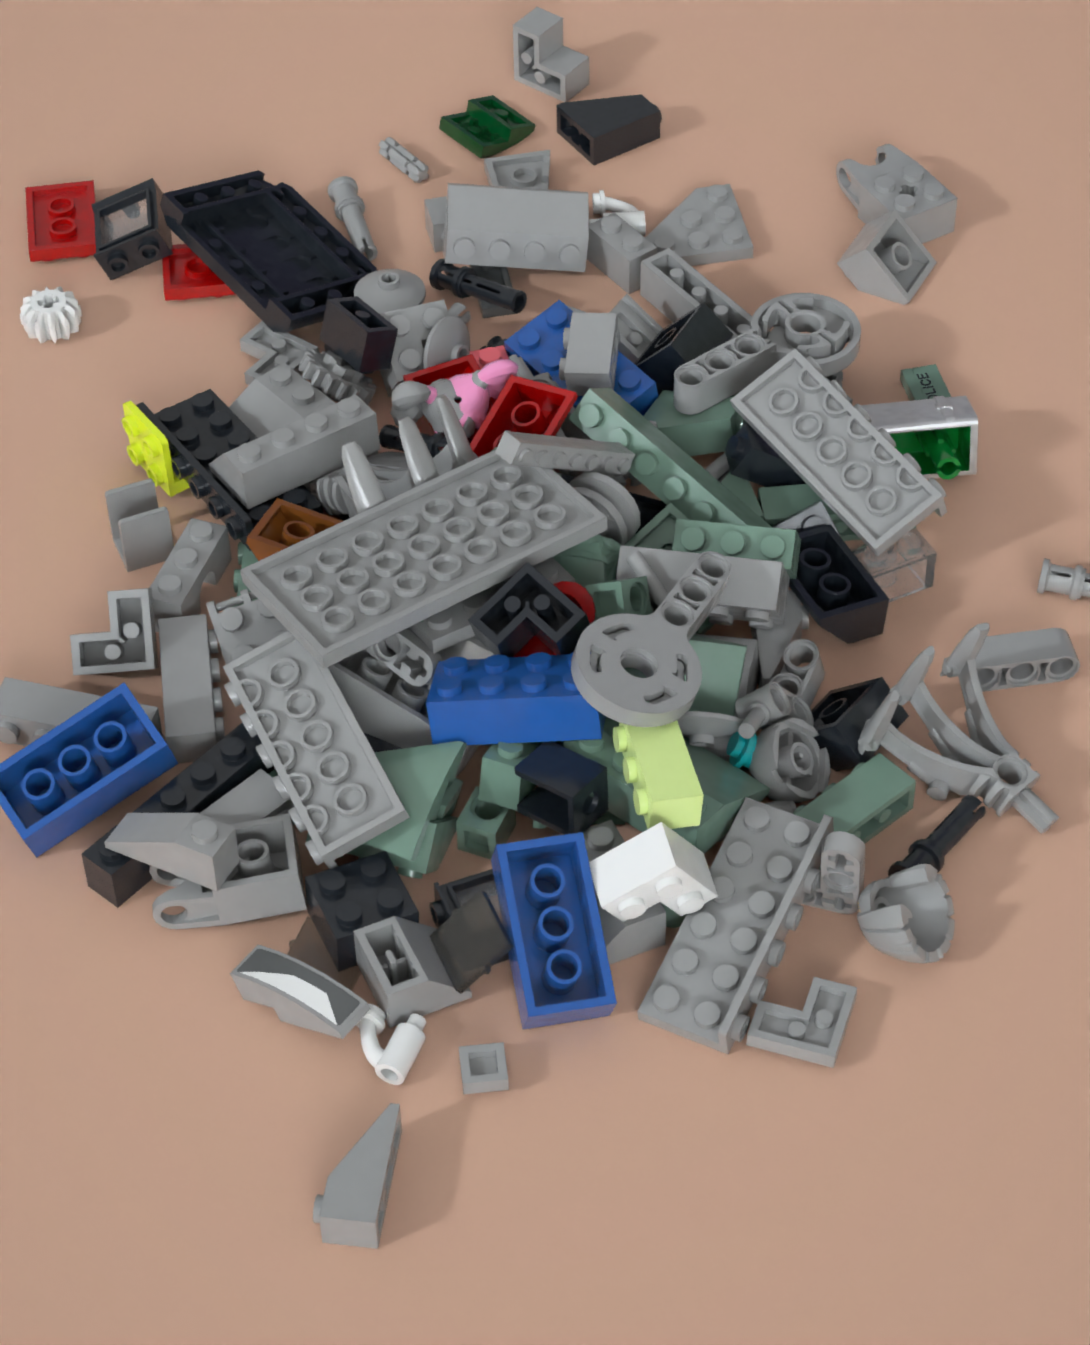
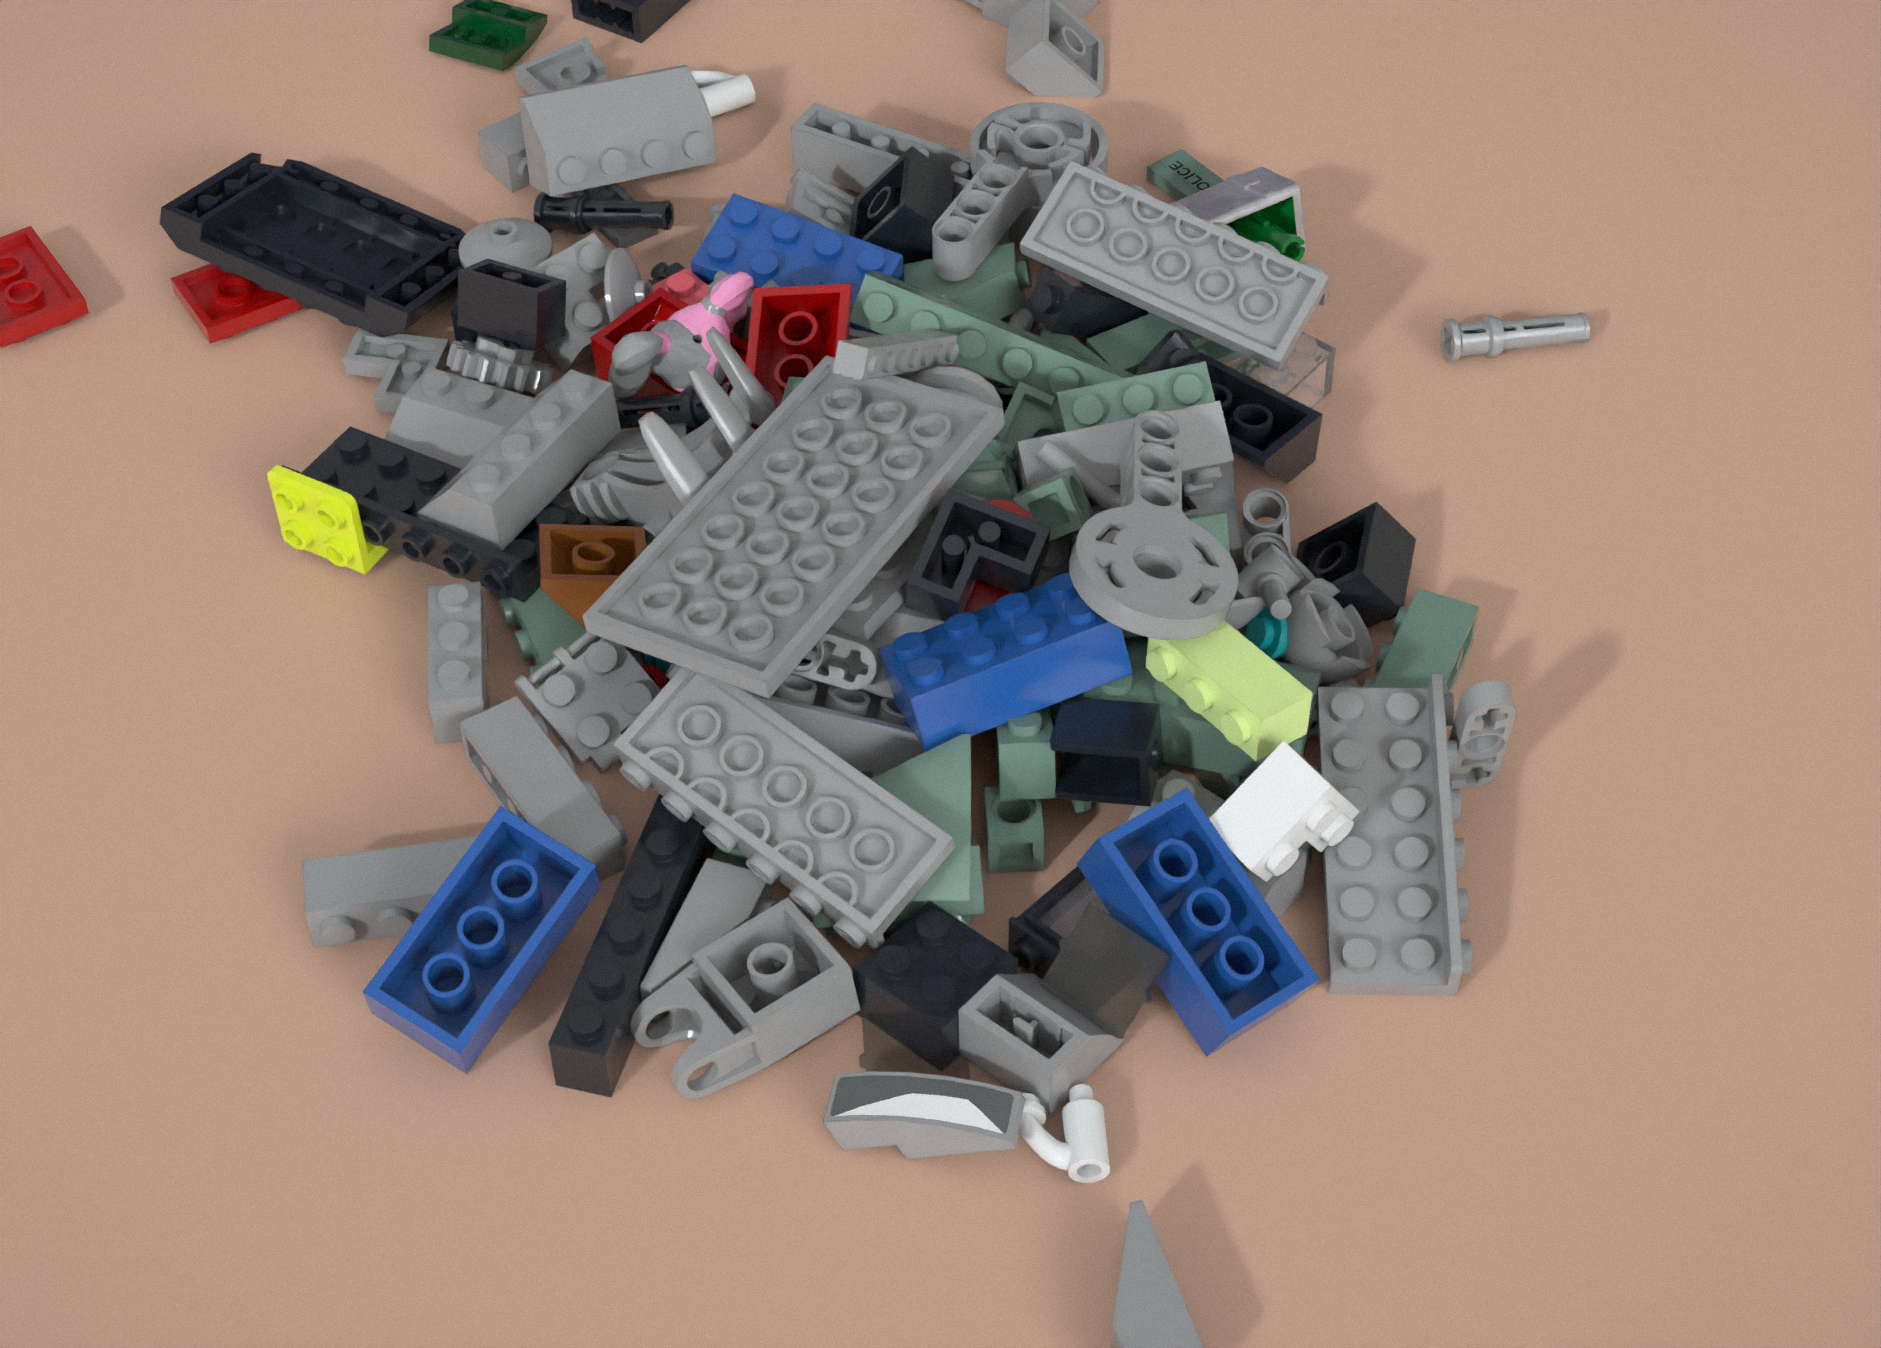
camera: 25 degrees left, 0 degrees up
white gear [20,286,82,344] -> none
light grey brick [70,588,158,676] -> none
black window [91,178,173,280] -> none
light grey slope [104,813,240,891] -> none
light grey piece [105,478,174,572] -> none
light grey pin [327,176,378,262] -> none
light grey axle [379,137,429,183] -> none
light grey plate [459,1042,509,1095] -> none
light grey brick [559,312,620,396] -> none
light grey brick [587,213,657,294] -> none
light grey plate [645,184,754,266] -> none
light grey plate [746,977,857,1068] -> none
light grey hair [857,864,955,963] -> none
light grey piece [858,623,1059,834] -> none
black pin [888,795,986,877] -> none
light grey beam [975,628,1080,692] -> none

